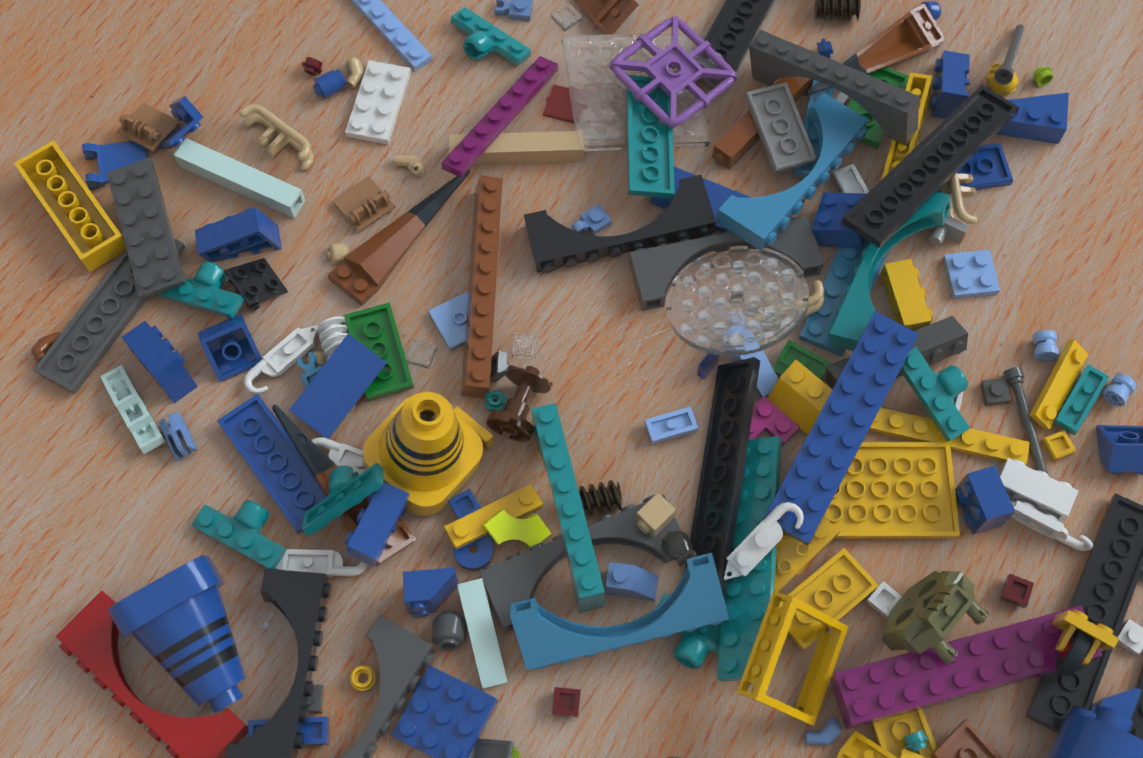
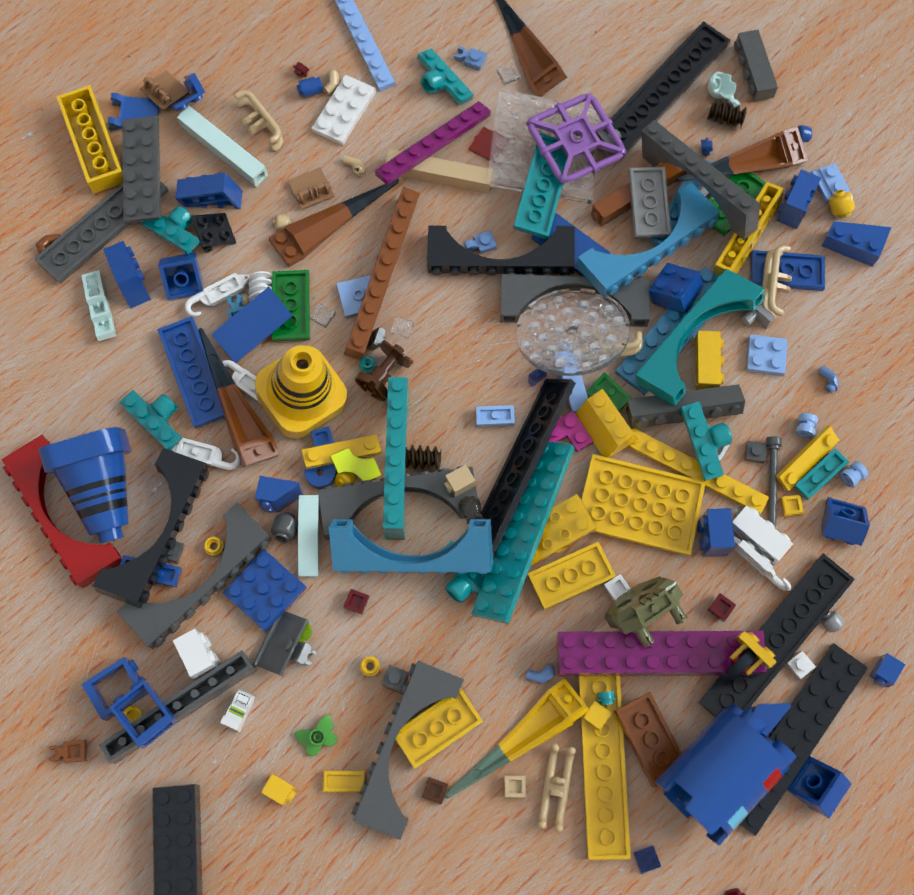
camera: 15 degrees right, 5 degrees up
medium blue arm [159,413,198,461] -> none
teal plate [302,463,384,536] -> none
blue wedge [344,481,409,567] -> none
yellow tile [454,406,494,450] -> none
medium blue slope [605,562,658,601] -> none
white plate [724,502,804,580] -> none
yellow window [736,591,849,726] -> none
blue plate [762,311,919,545] -> none
white tile [833,163,869,193] -> none
black plate [841,85,1019,248] -> none
dark grey piece [994,24,1024,85] -> none
lime plate [1032,67,1054,87] -> none
none -> yellow piece [334,472,356,487]
none -> light blue plate [811,163,851,204]
none -> medium blue arm [818,365,839,393]

